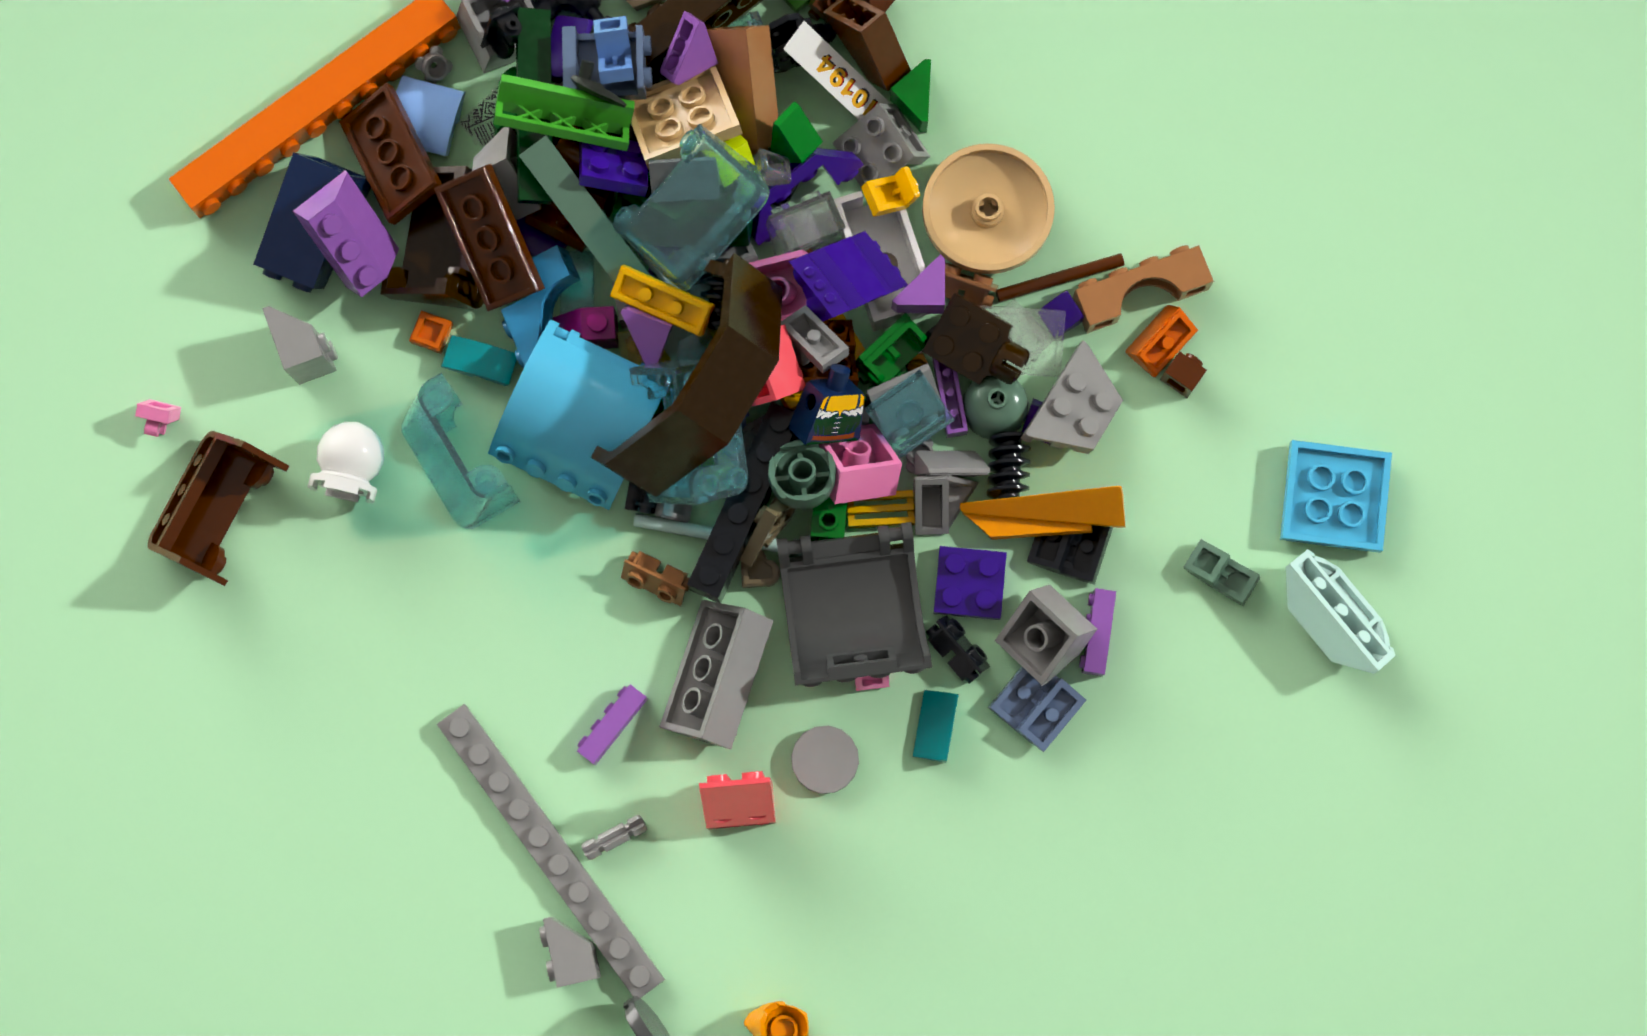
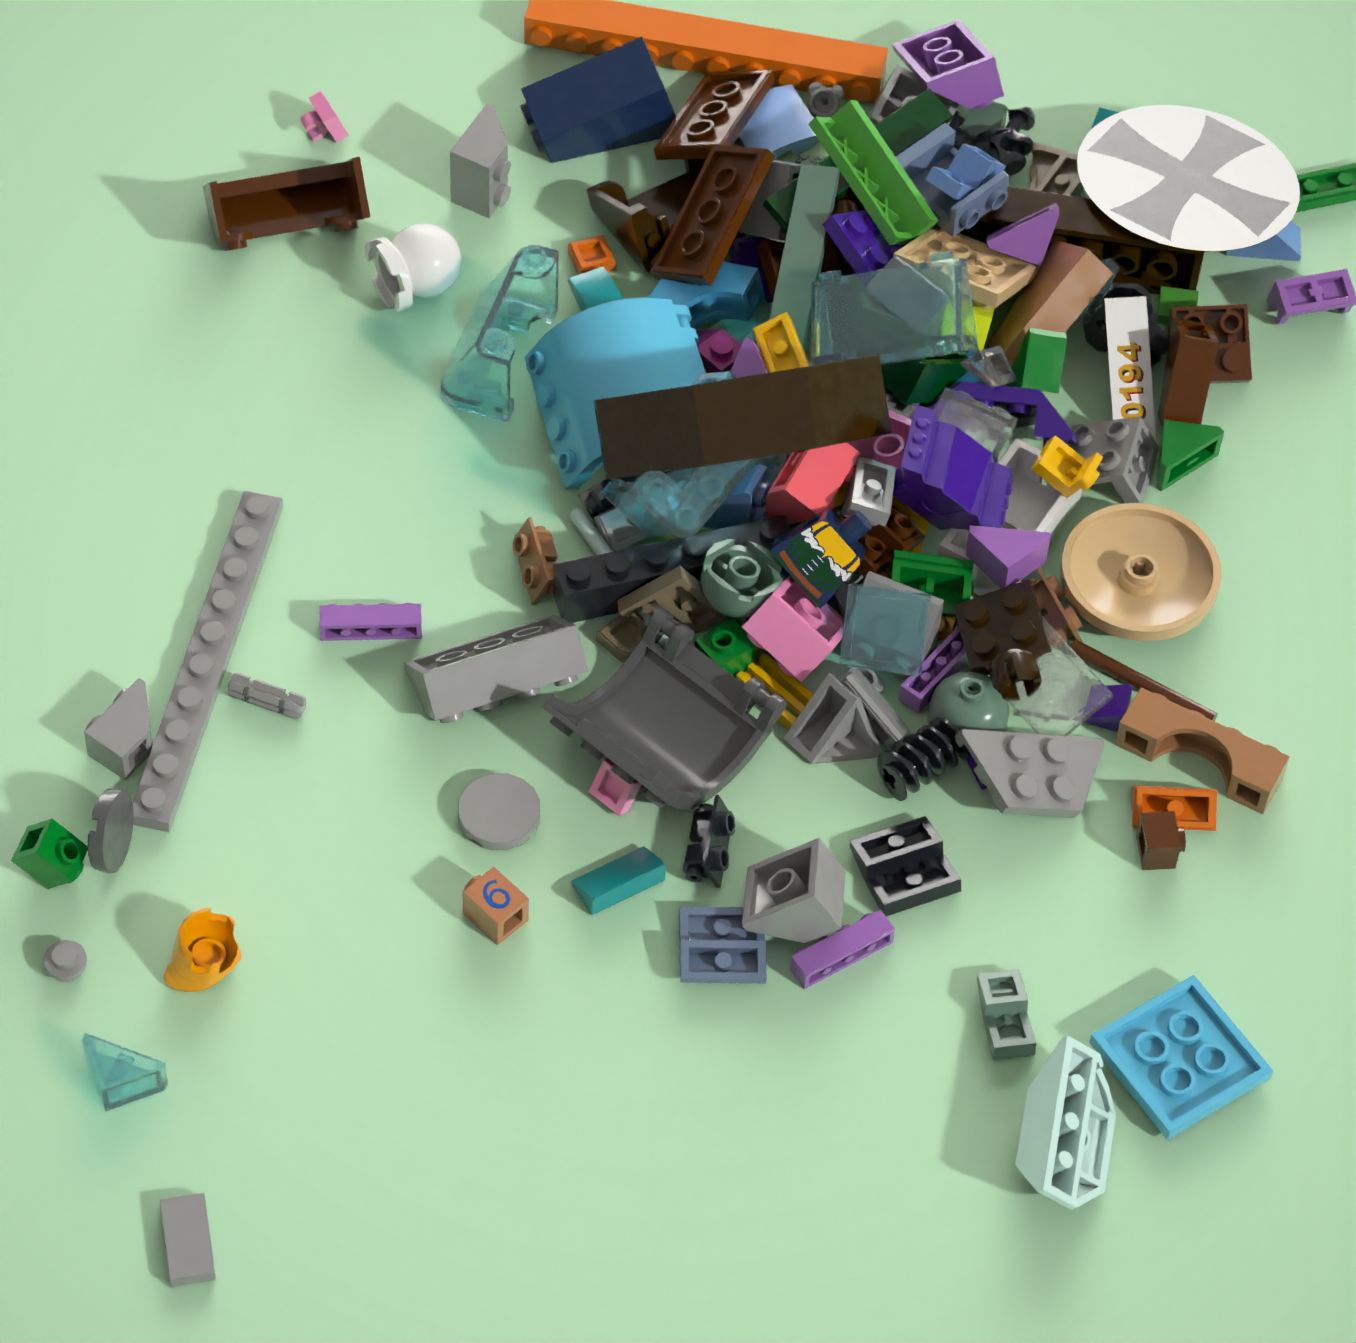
camera: 45 degrees right, 25 degrees down
medium lavender slope [292,171,399,297] -> none
black hinge [480,3,522,59] -> none
pearl dark grey bar [571,59,627,108] -> none
coral slope [699,771,776,829] -> none
dark purple plate [933,546,1007,620] -> none
light orange wedge [960,486,1126,540] -> none
none -> nougat brick [462,867,529,945]

